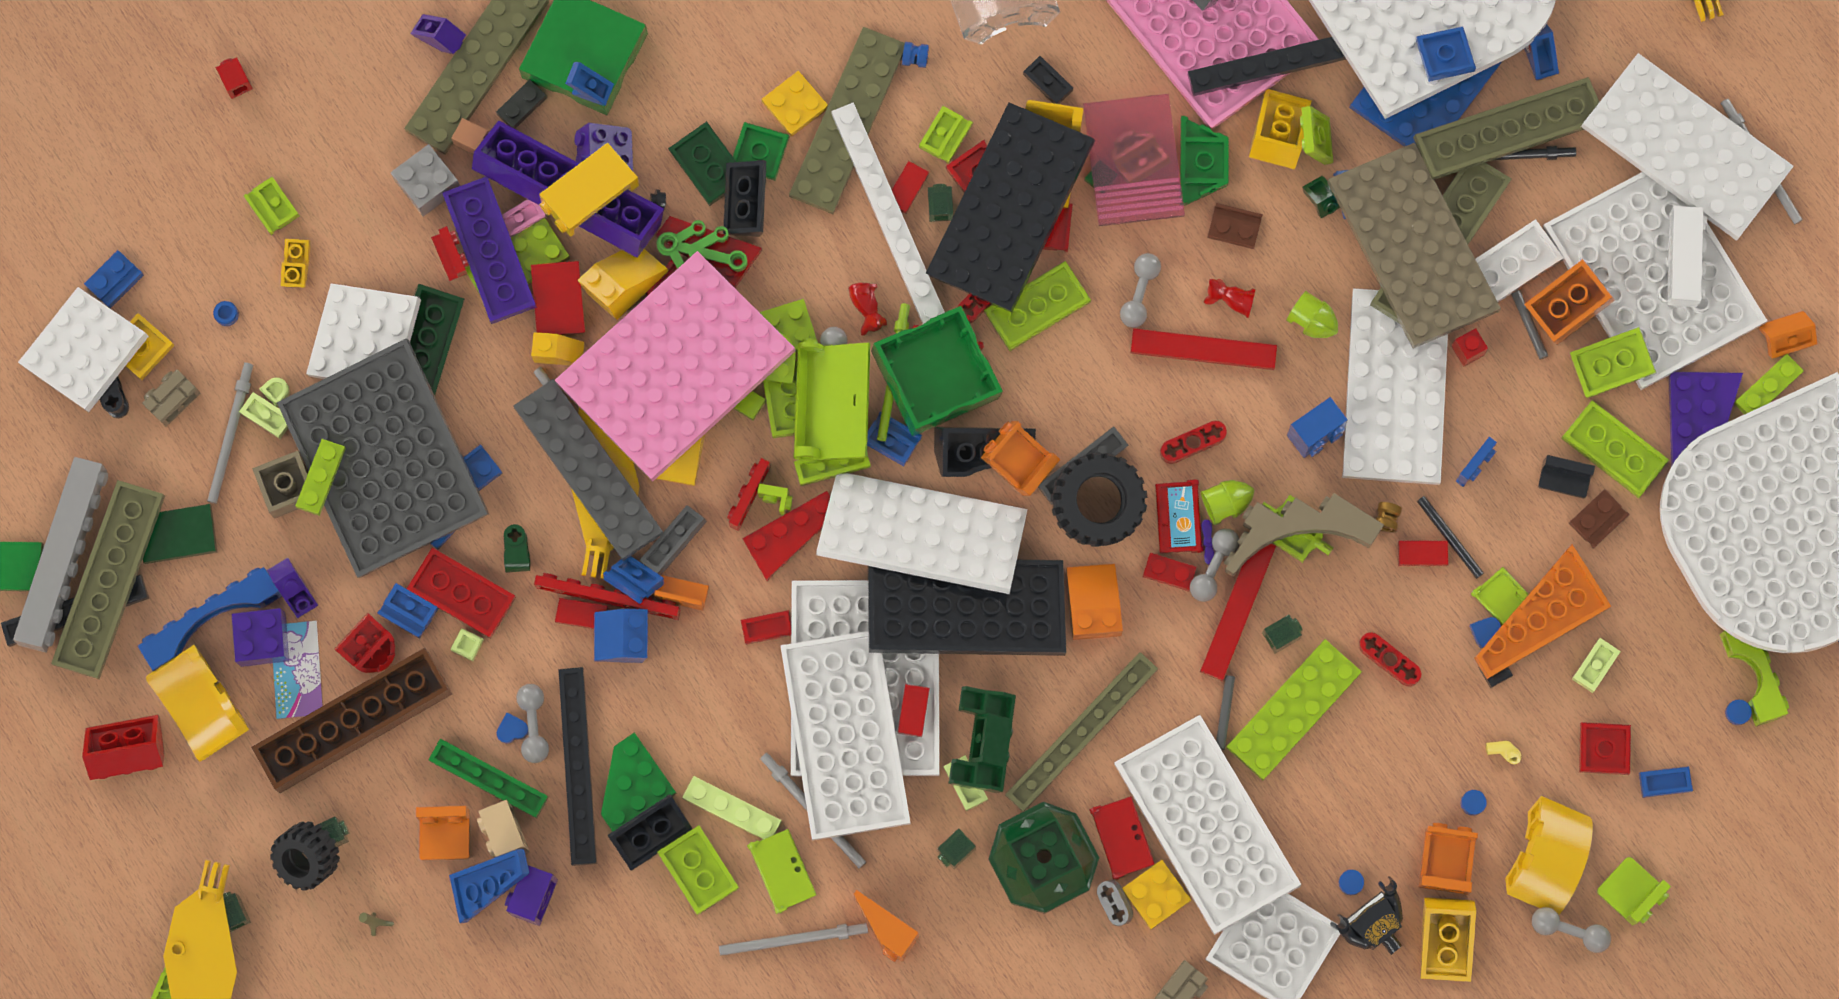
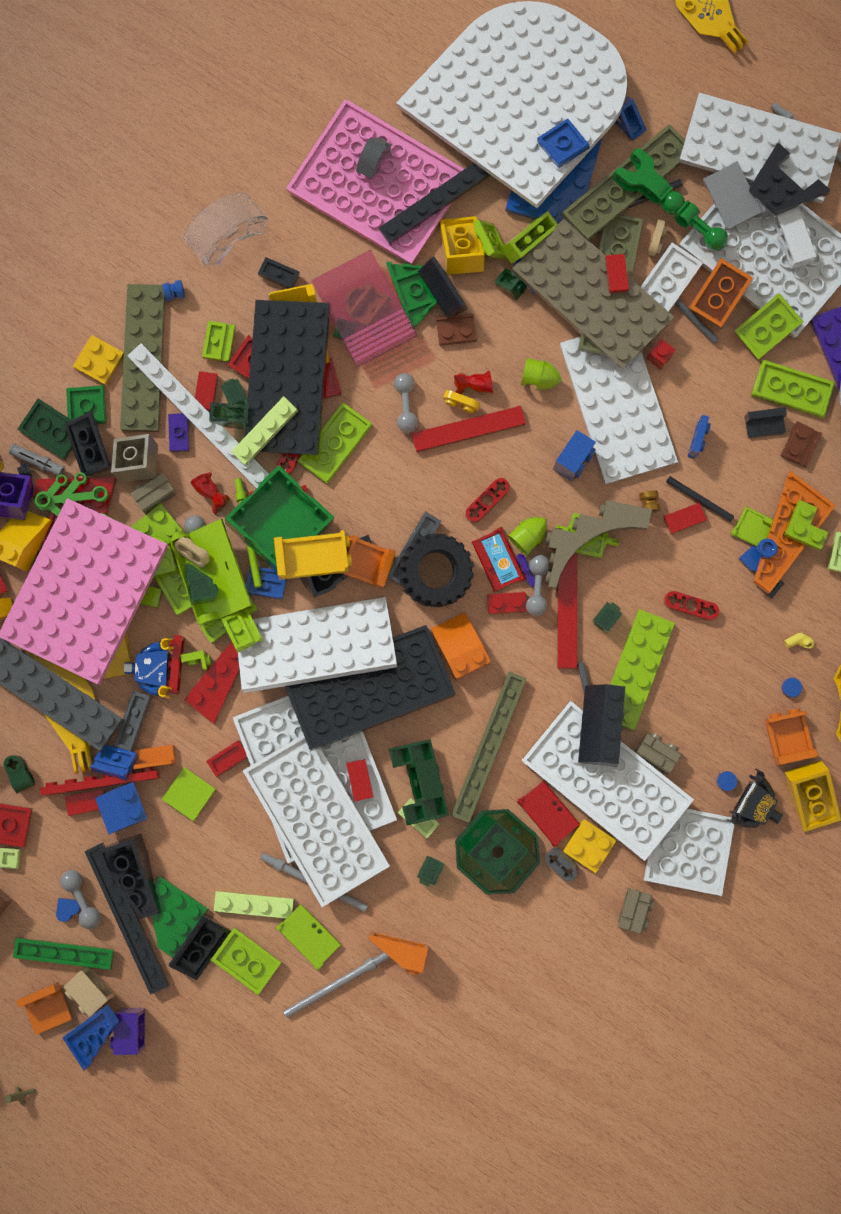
camera: 20 degrees left, 5 degrees up
none -> light grey pin [9,444,65,476]
none -> black wedge [98,834,160,919]
none -> dark tan brick [111,434,158,483]
none -> blue torso [124,638,174,699]
none -> dark tan brick [131,472,177,515]
none -> lime tile [162,767,216,821]
none -> dark purple plate [168,413,189,452]
none -> tan plate [175,537,210,567]
none -> clear green slope [183,563,218,605]
none -> clear green slope [209,402,249,429]
none -> lime plate [221,608,263,653]
none -> yellowish green plate [231,396,299,466]
none -> yellow panel [274,530,352,580]
none -> black slope [418,256,468,319]
none -> yellow plate [443,390,480,414]
none -> lime brick [500,211,558,264]
none -> black slope [578,684,626,767]
none -> red tile [605,254,629,293]
none -> green piece [613,148,728,251]
none -> dark tan brick [635,732,681,774]
none -> tan plate [648,219,668,257]
none -> light grey tile [703,161,762,230]
none -> black wing [749,143,830,216]
none -> blue tile [756,538,777,559]
none -> lime plate [784,500,828,551]

